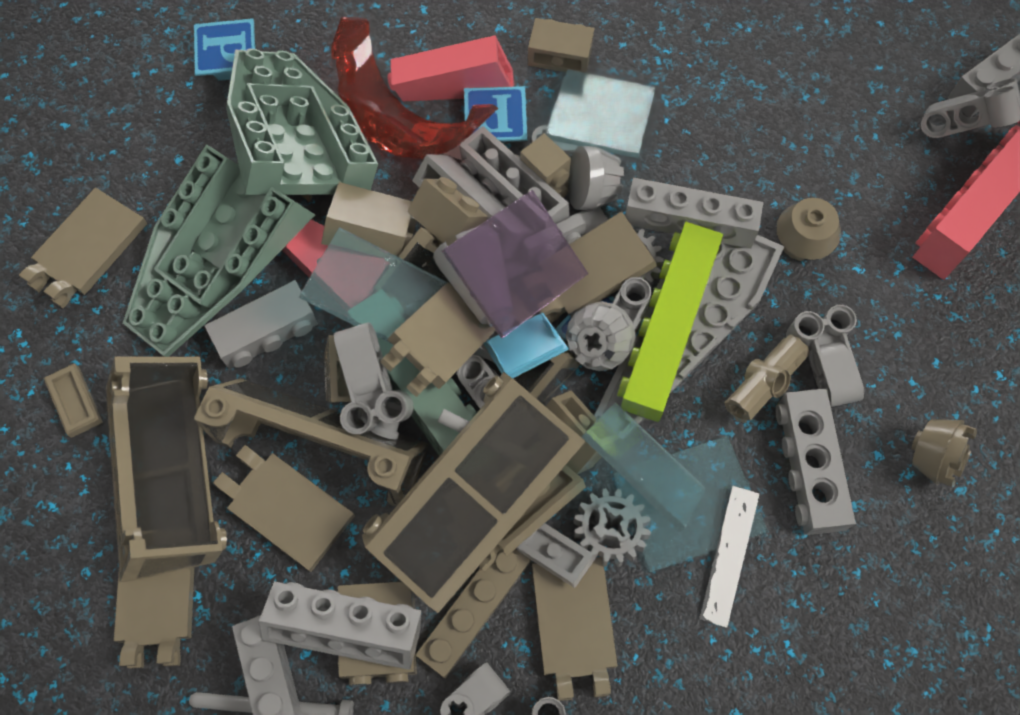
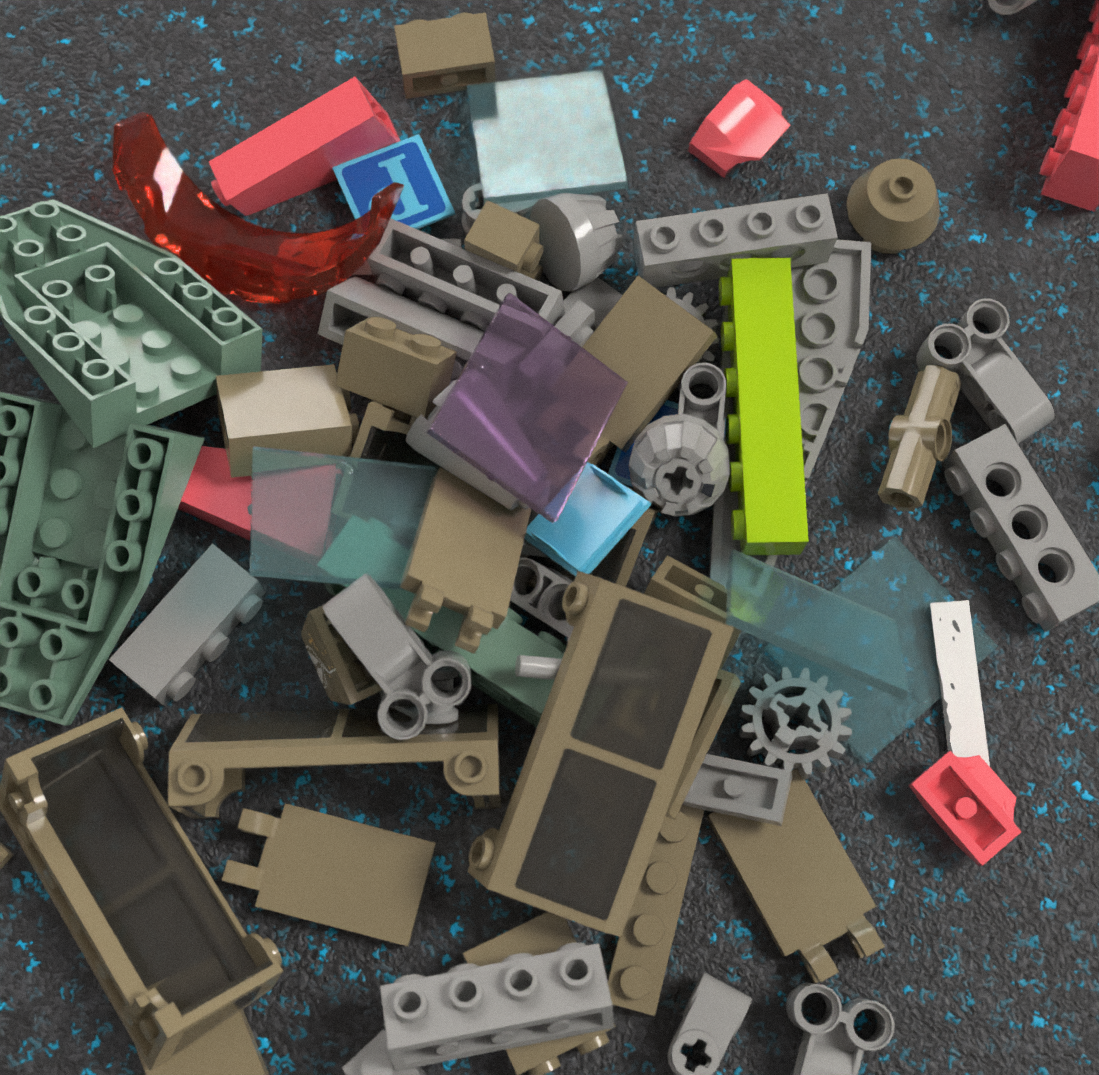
camera: 25 degrees left, 5 degrees up
none -> coral slope [688,79,791,178]
none -> coral slope [909,751,1022,866]

